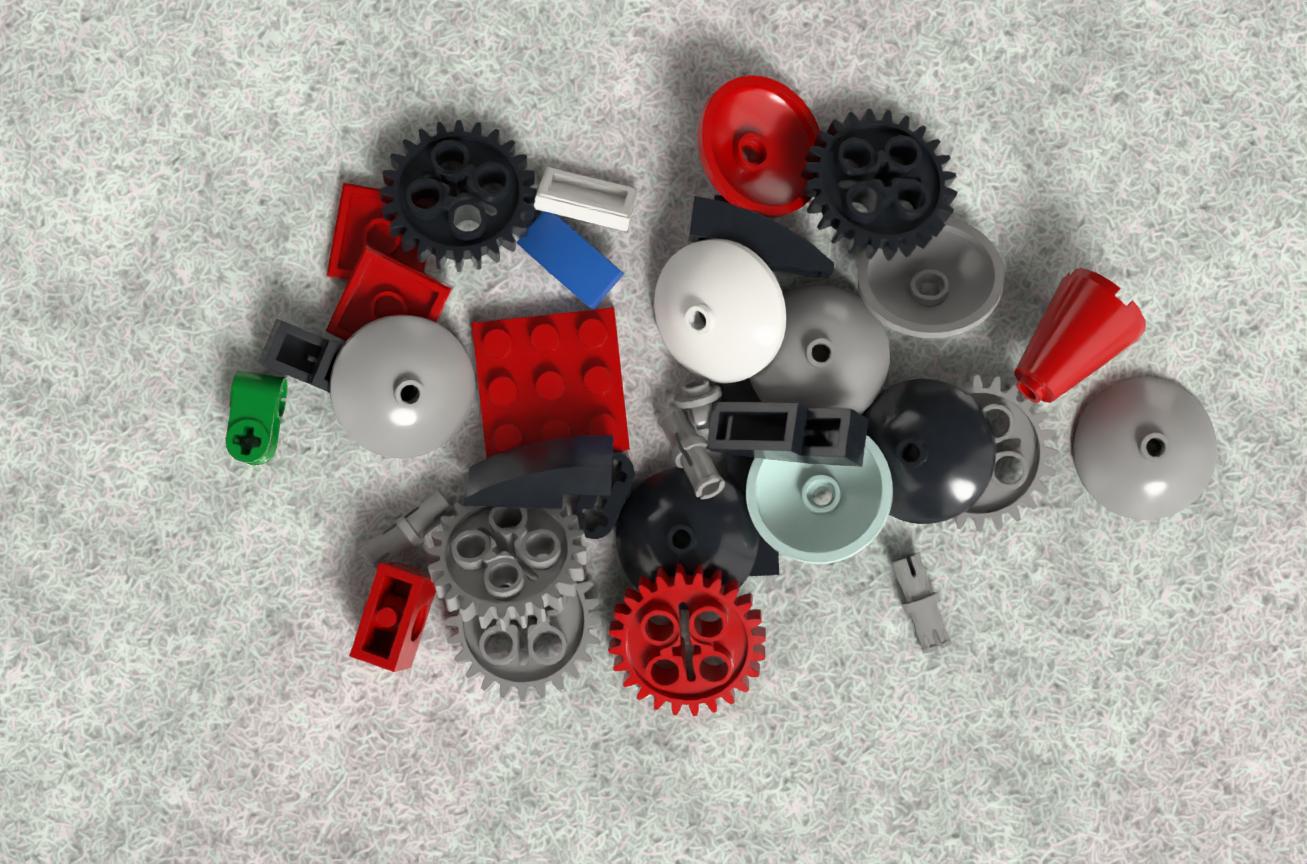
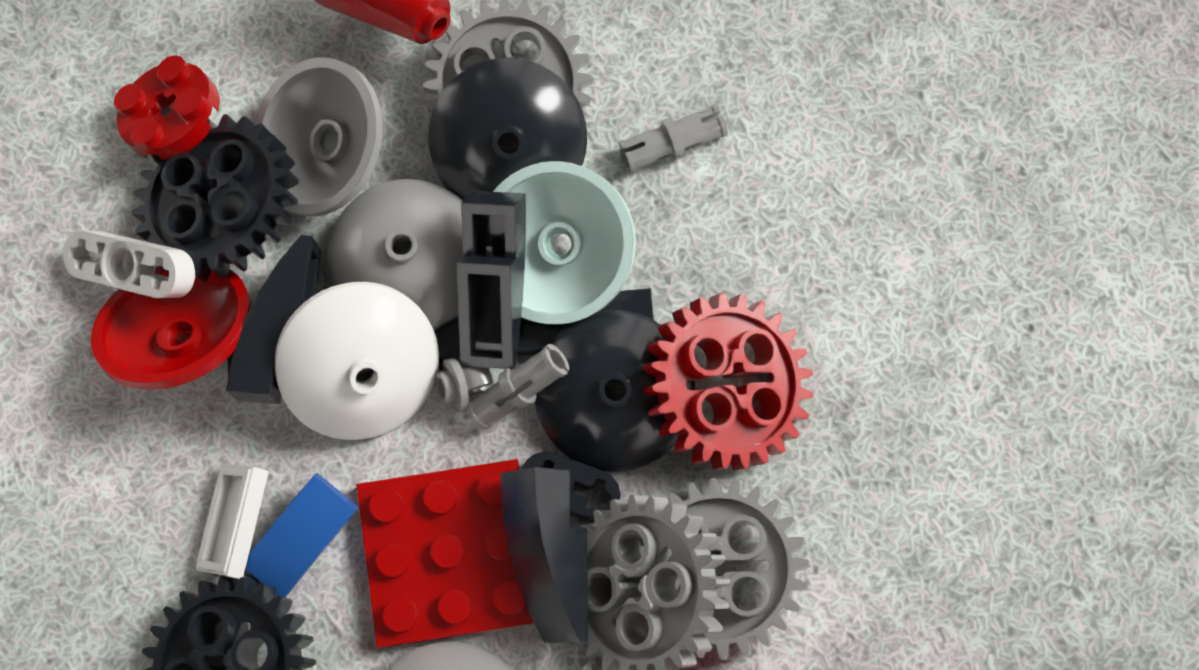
camera: 90 degrees left, 10 degrees down
none -> white beam [63,231,195,298]
none -> red plate [114,55,220,160]

